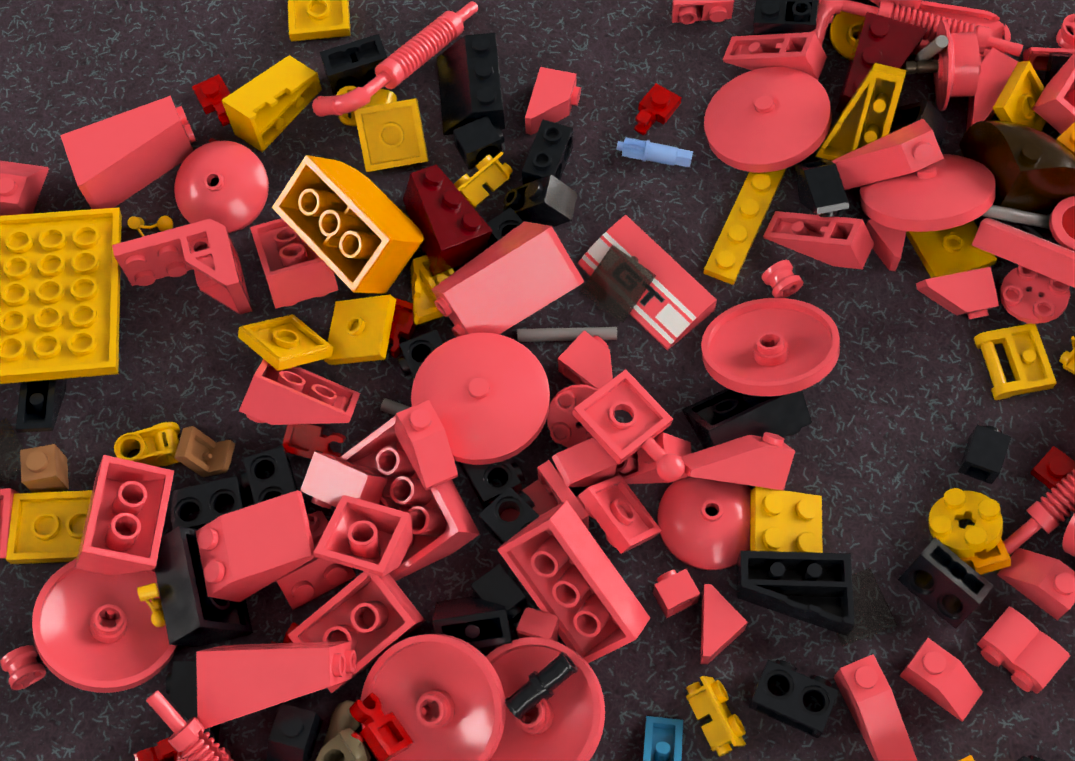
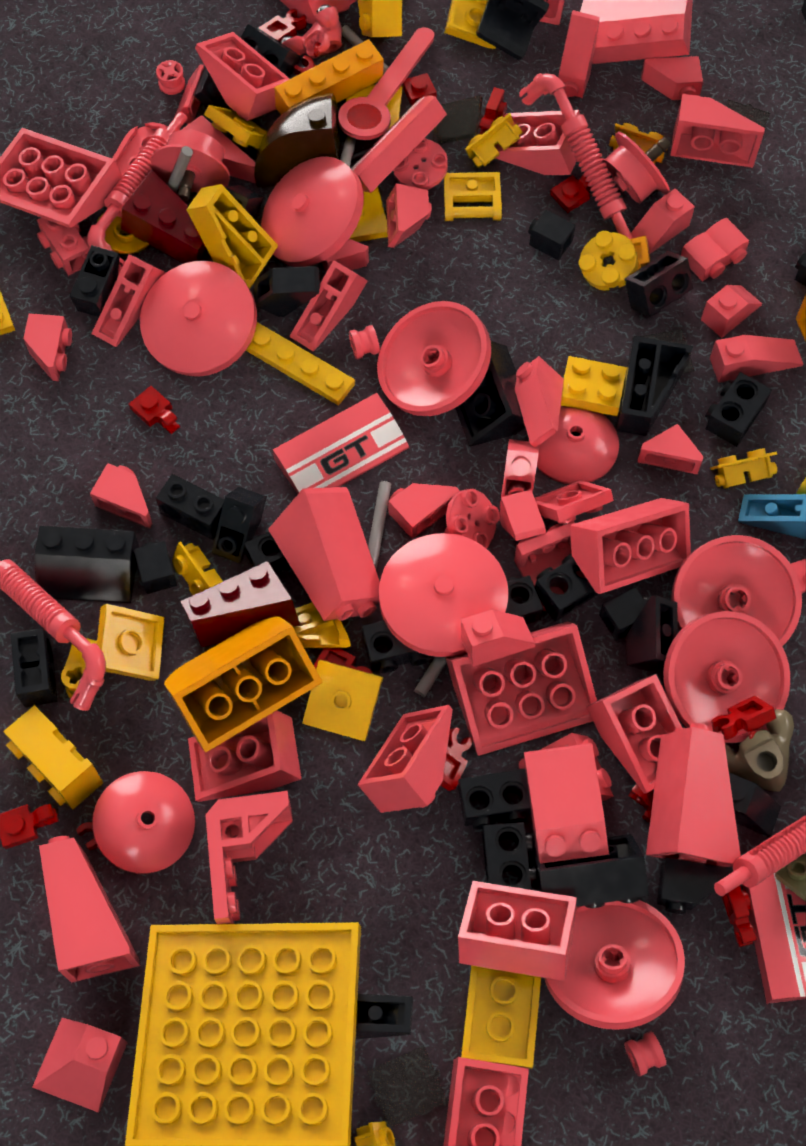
camera: 85 degrees left, 0 degrees up
medium nougat brick [20,444,69,493] -> none
yellow piece [114,422,180,467] -> none
yellow piece [128,215,173,237] -> none
yellow piece [137,583,166,628] -> none
medium nougat bracket [174,426,235,477] -> none
yellow plate [238,314,334,371] -> none
piece [300,451,387,509] -> none
coral slope [313,494,413,577] -> none
black pin [505,652,578,719] -> none
coral slope [516,607,559,642] -> none
coral plate [572,369,685,482] -> none
clear smoke piece [580,245,656,323] -> none
light blue piece [616,137,693,168] -> none
coral plate [653,569,700,618] -> none
coral slope [832,119,944,190] -> none

